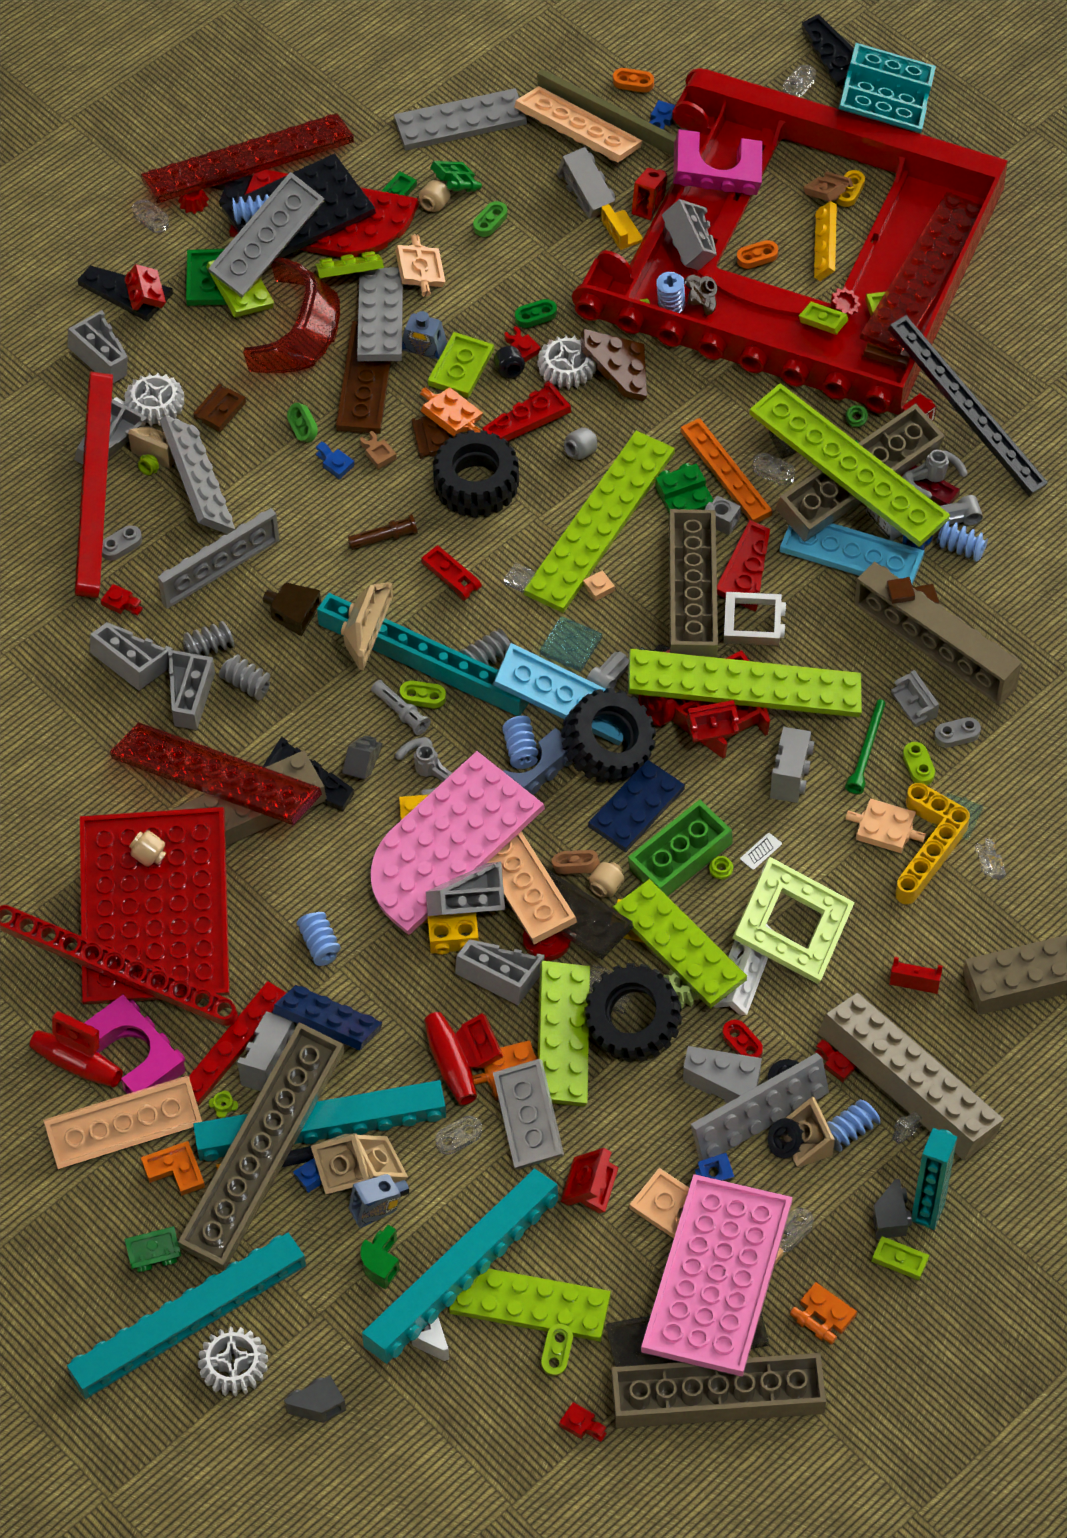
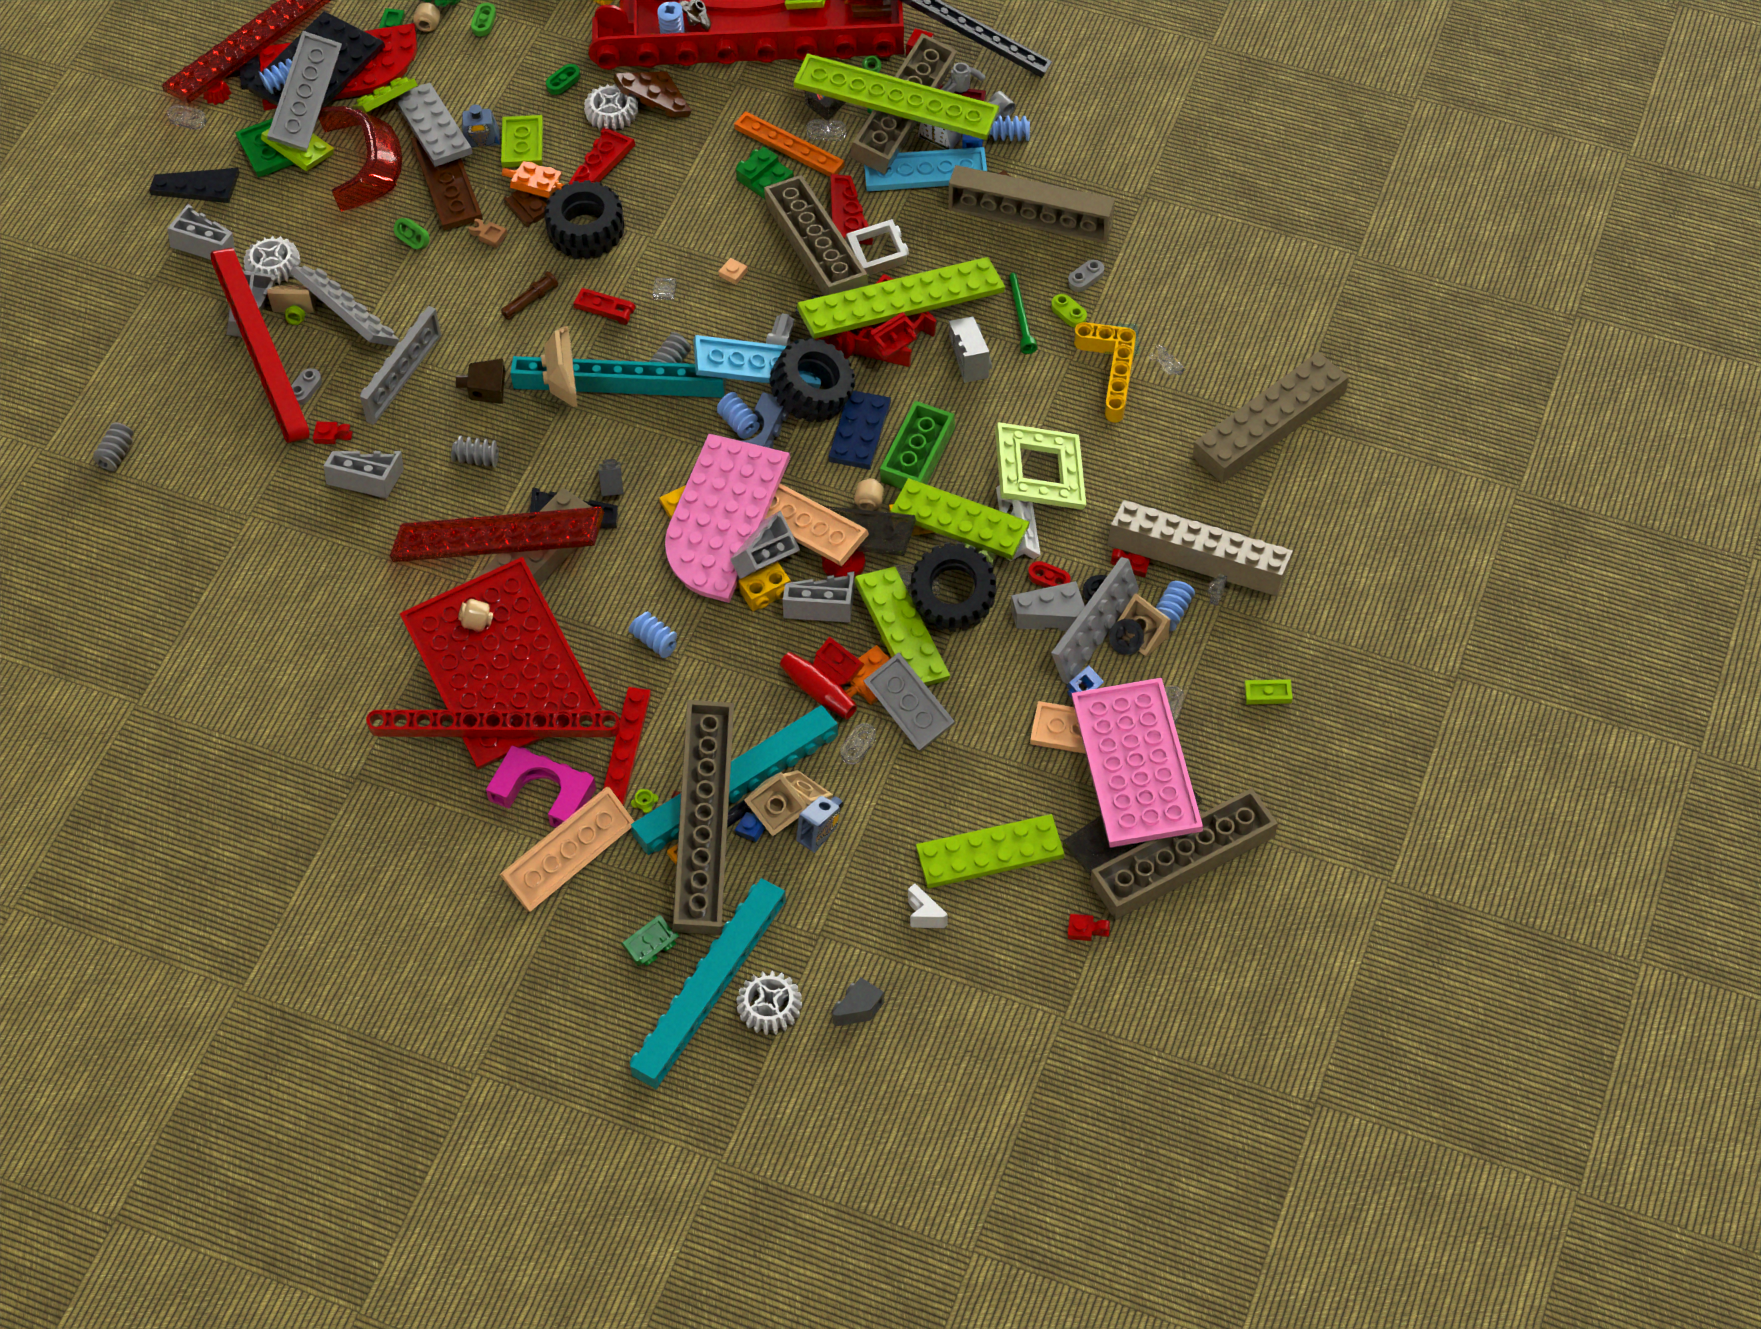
camera: 25 degrees left, 0 degrees up
red plate [29,1011,123,1087] -> none
red bracket [125,264,166,311] -> none
orange plate [141,1141,205,1196] -> none
light grey wedge [168,649,215,730] -> none
light grey piece [183,621,234,656] -> none
reddish brown plate [193,383,246,432] -> none
light grey wedge [237,1011,295,1091] -> none
dark blue plate [272,985,382,1051] -> none
blue plate [316,441,354,480] -> none
green brick [361,1225,400,1290] -> none
teal brick [362,1168,558,1364] -> none
light grey pin [371,680,431,735] -> none
light nougat plate [395,234,445,297] -> none
light grey piece [395,737,452,795] -> none
lime plate [400,681,446,708] -> none
black head [494,346,525,379] -> none
red plate [504,326,541,362] -> none
lime plate [524,430,675,613] -> none
clear light blue tile [540,616,602,672] -> none
lime plate [541,1324,573,1376] -> none
medium nougat plate [552,850,600,875] -> none
red bracket [560,1148,619,1214] -> none
light grey head [564,427,597,460] -> none
light grey brick [705,496,741,535] -> none
lime plate [709,856,733,879] -> none
white sticker [740,833,782,870] -> none
orange plate [789,1282,857,1345] -> none
light nougat plate [845,798,926,854] -> none
dark grey slope [872,1179,912,1239] -> none
reddish brown tile [887,577,915,604] -> none
red hinge [889,956,943,994] -> none
light grey hinge [891,670,939,727] -> none
teal brick [911,1128,958,1230] -> none

